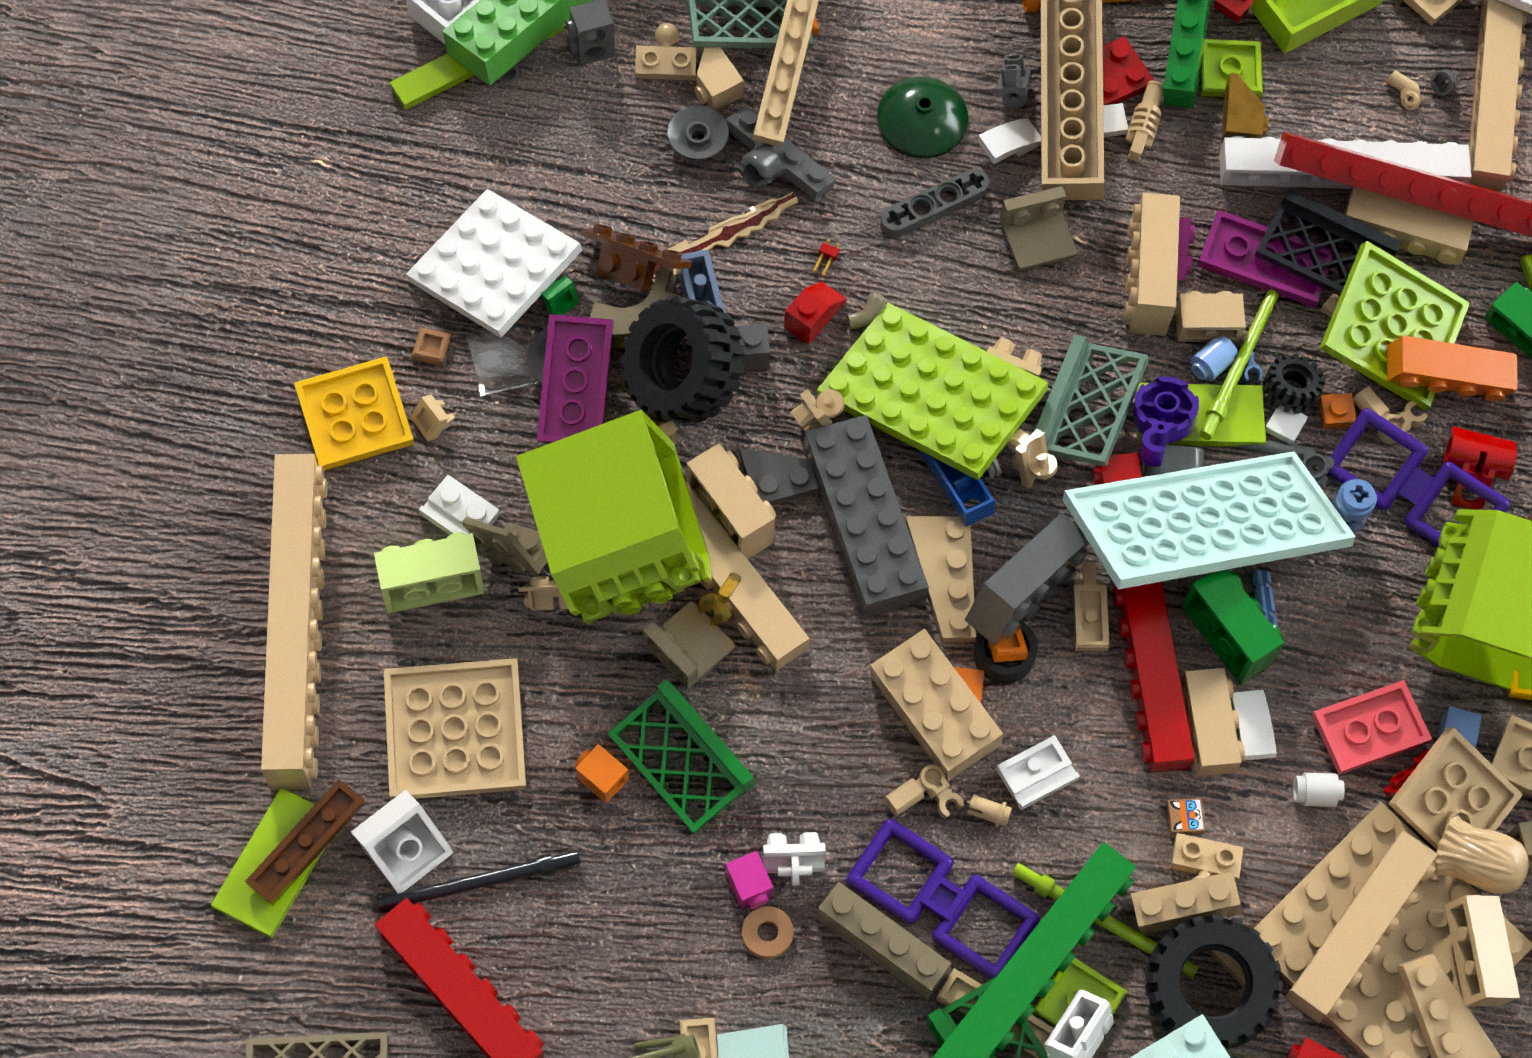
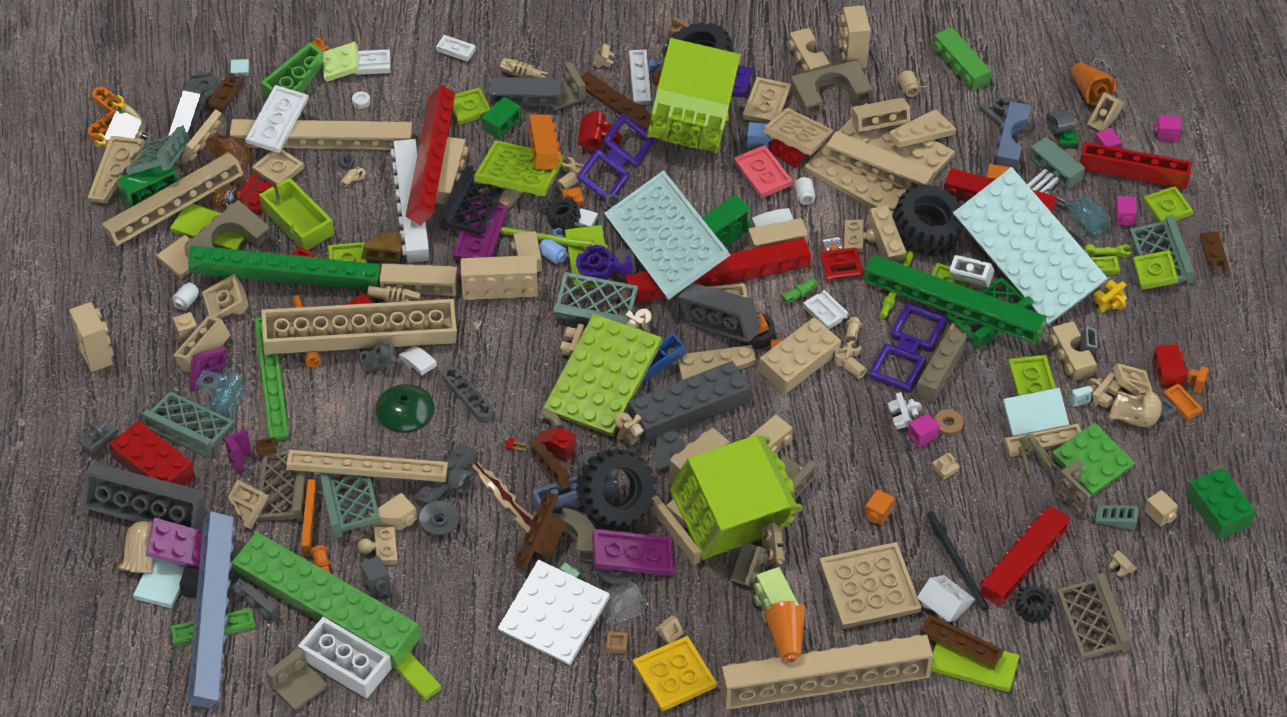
camera: 95 degrees left, 15 degrees down
white plate [419,475,500,535] -> none
green fence [607,679,757,835] -> none
dark tan bracket [999,186,1077,271] -> none
medium blue piece [1332,479,1377,533] -> none
tan piece [1435,816,1529,894] -> none
none -> tan brick [380,264,458,296]
none -> reddish brown plate [529,438,570,490]
none -> orange cone [764,601,806,662]
none -> bright green pin [780,277,818,306]
none -> red plate [820,247,864,282]
none -> tan tile [931,453,960,480]
none -> black tyre [1015,583,1054,623]

